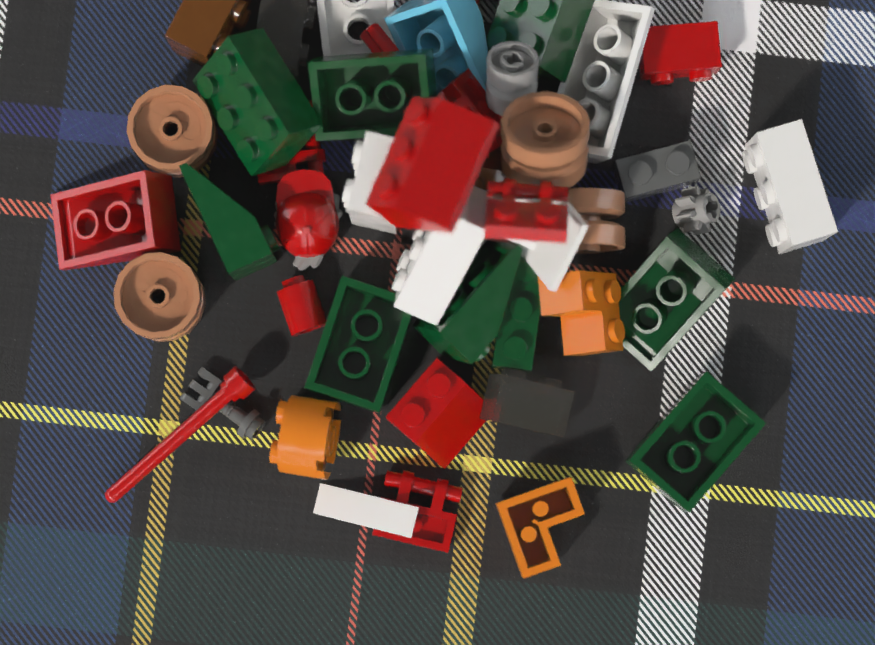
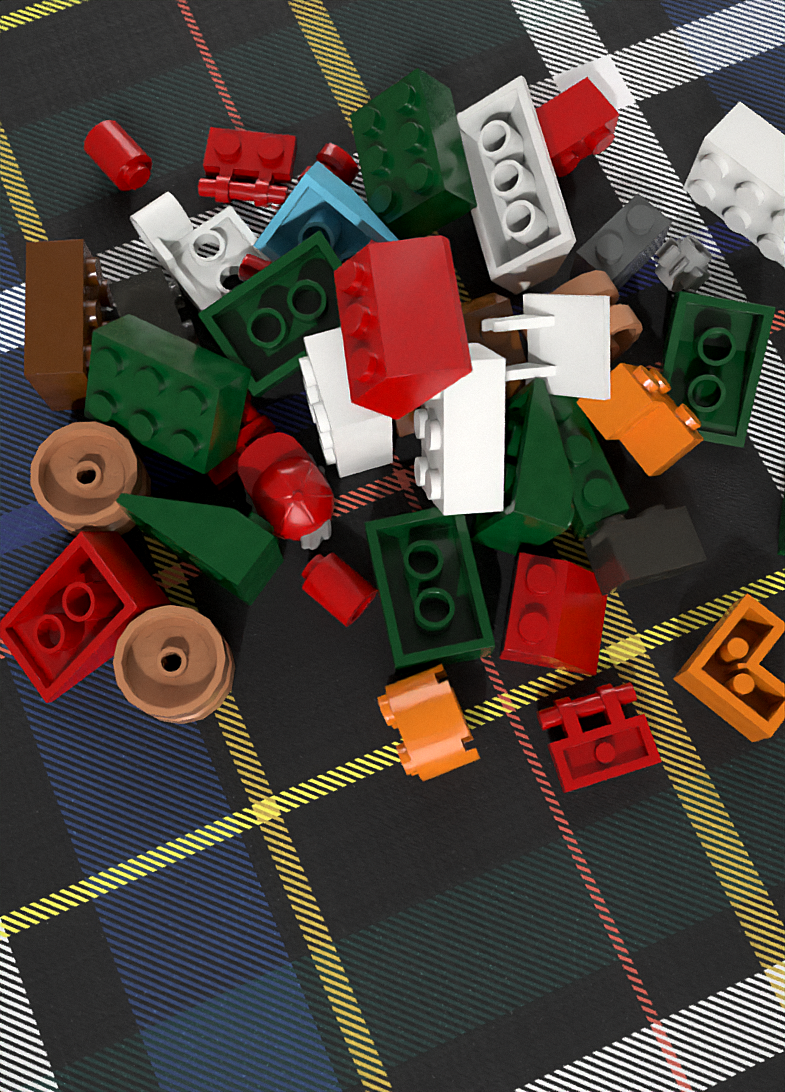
camera: 25 degrees left, 10 degrees down
red piece [105,366,256,503] -> none
dark grey hinge [180,367,266,440] -> none
white sticker [313,483,419,538] -> none
red plate [484,178,569,243] -> none
light grey wheel [486,41,539,116] -> none
nougat wheel [500,91,590,187] -> none

